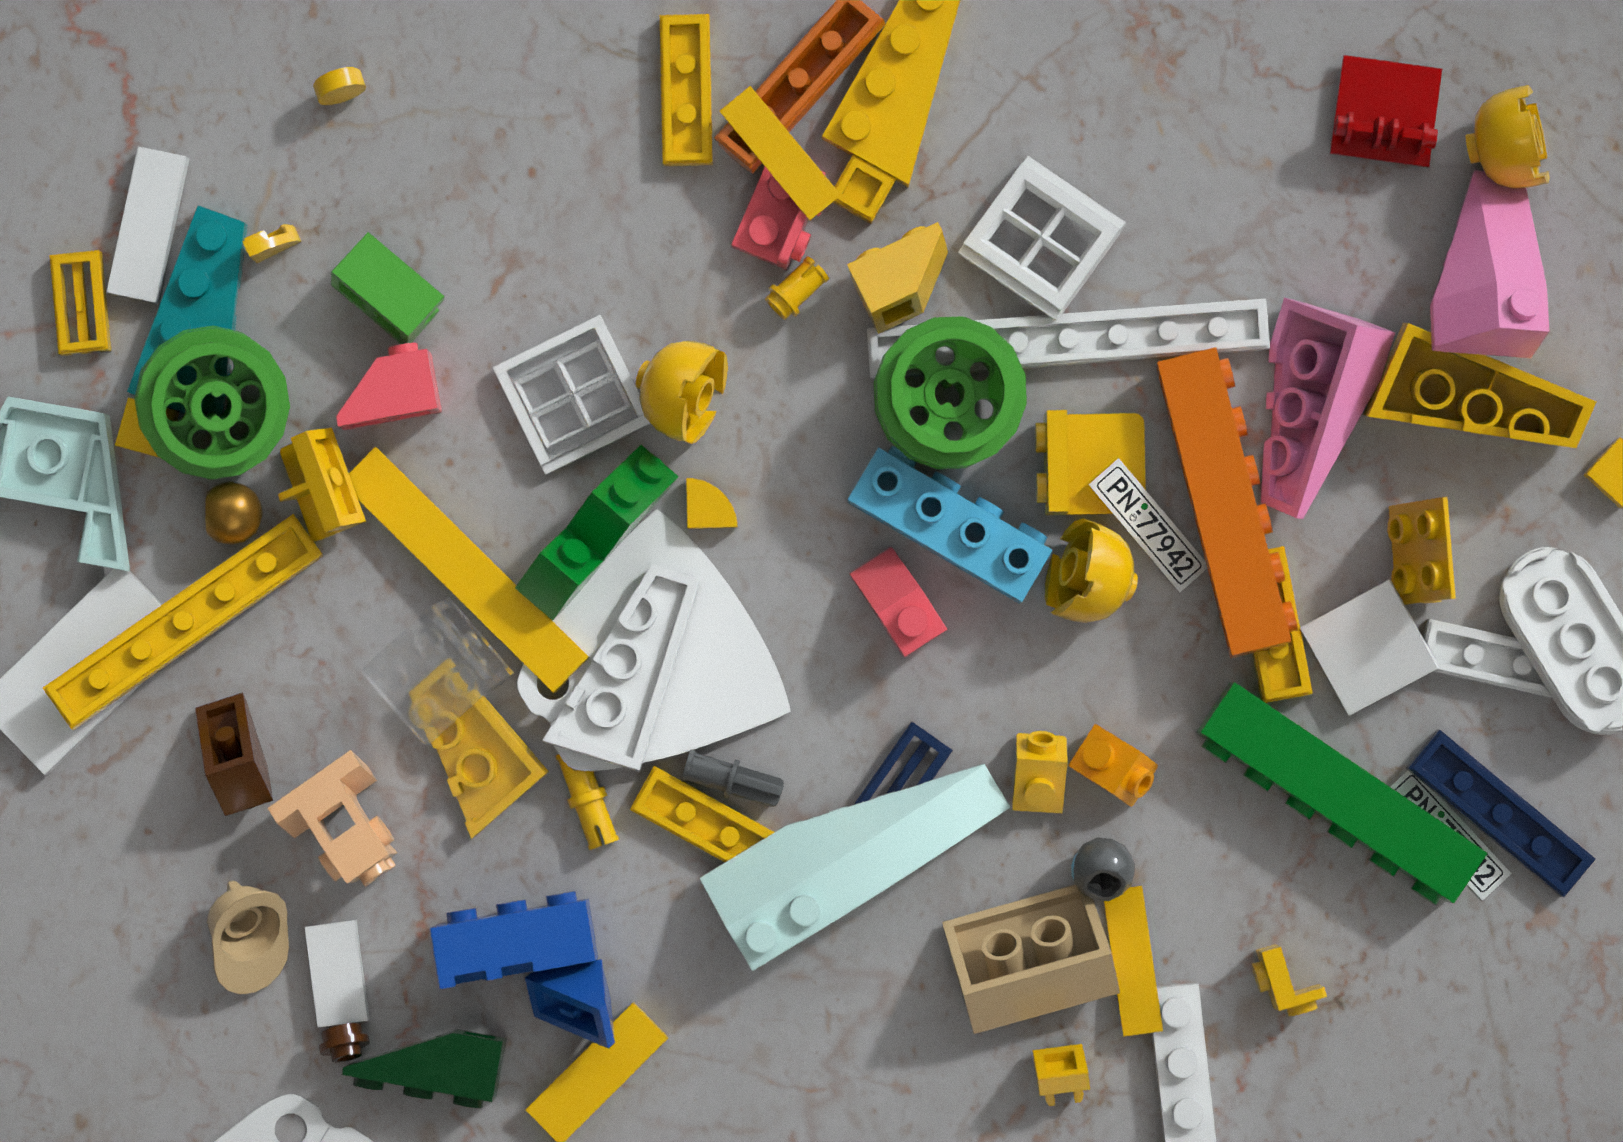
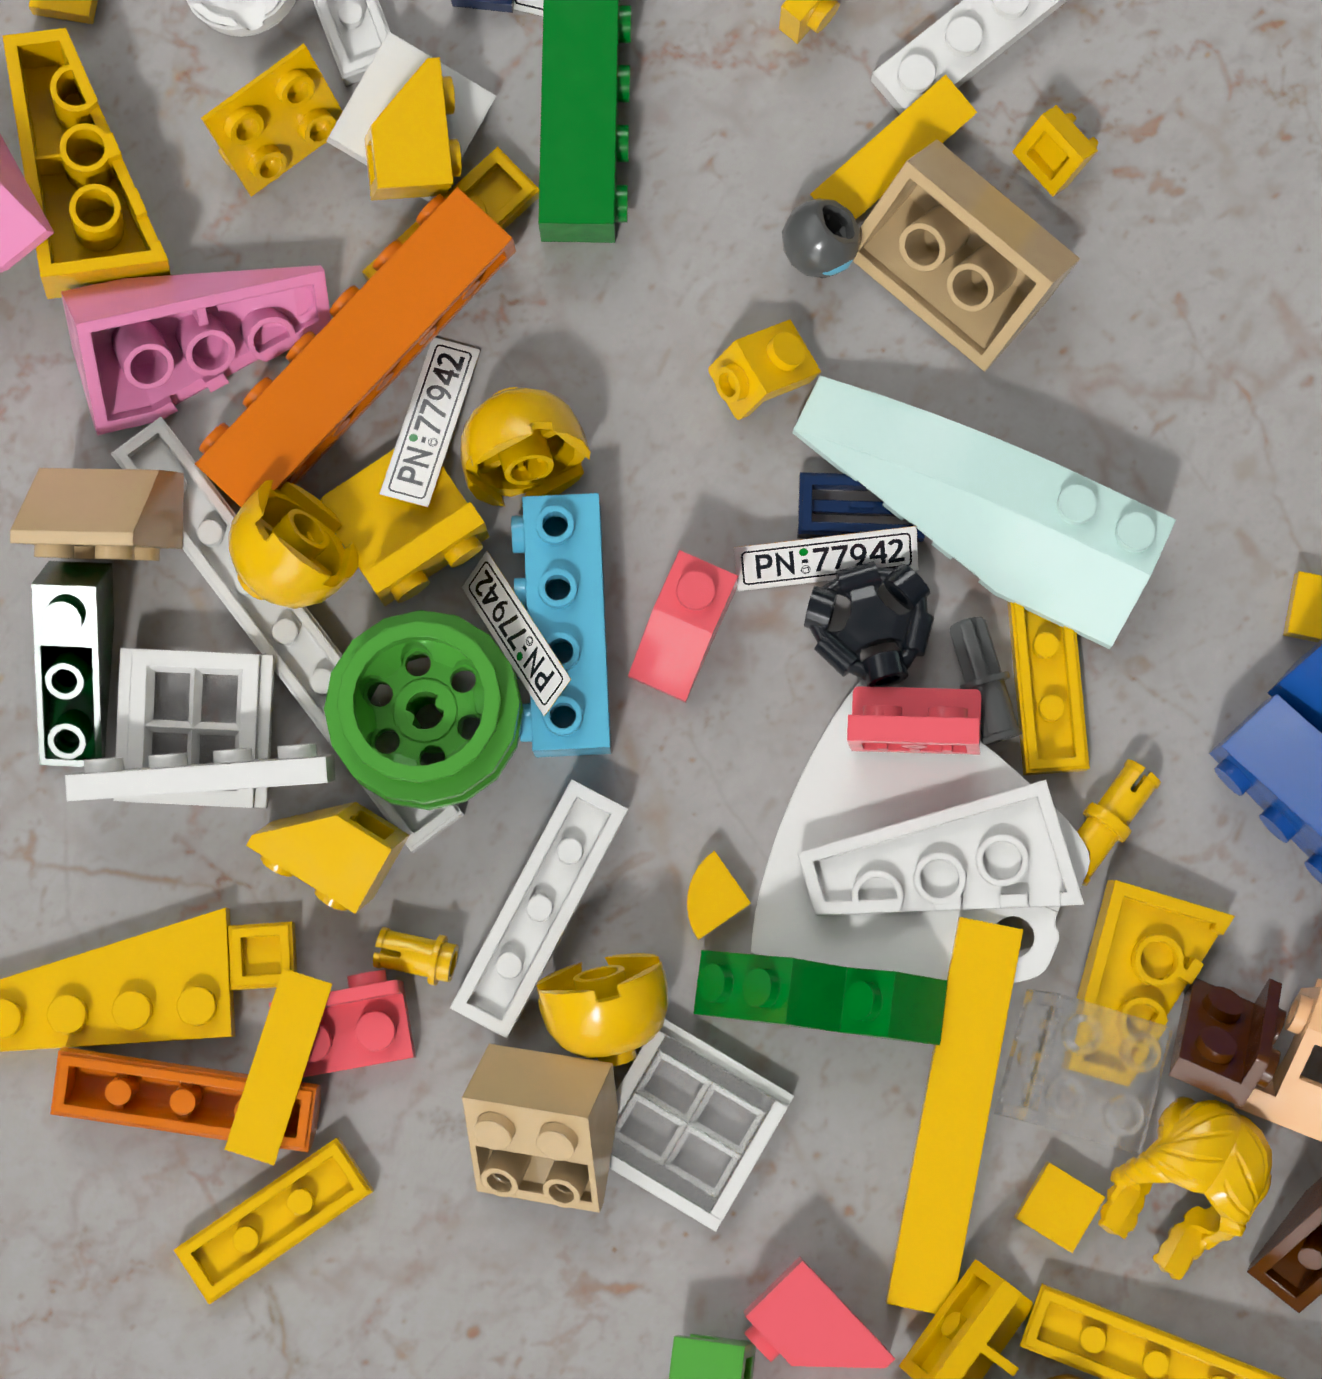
camera: 125 degrees left, 5 degrees down
light orange bracket [1068,724,1158,807] -> none
none -> tan slope [10,468,184,561]
none -> dark green slope [31,561,114,767]
none -> white plate [65,743,336,801]
none -> yellow cylinder [228,480,359,609]
none -> yellow slope [364,57,462,201]
none -> white plate [450,779,629,1039]
none -> white sticker [462,551,571,716]
none -> tan slope [462,1044,618,1213]
none -> white sticker [734,526,919,591]
none -> black piece [804,561,934,687]
none -> coral bracket [847,686,982,755]
none -> yellow tile [1014,1161,1105,1253]
none -> yellow hair [1098,1096,1272,1280]
none -> reddish brown bracket [1169,978,1287,1107]

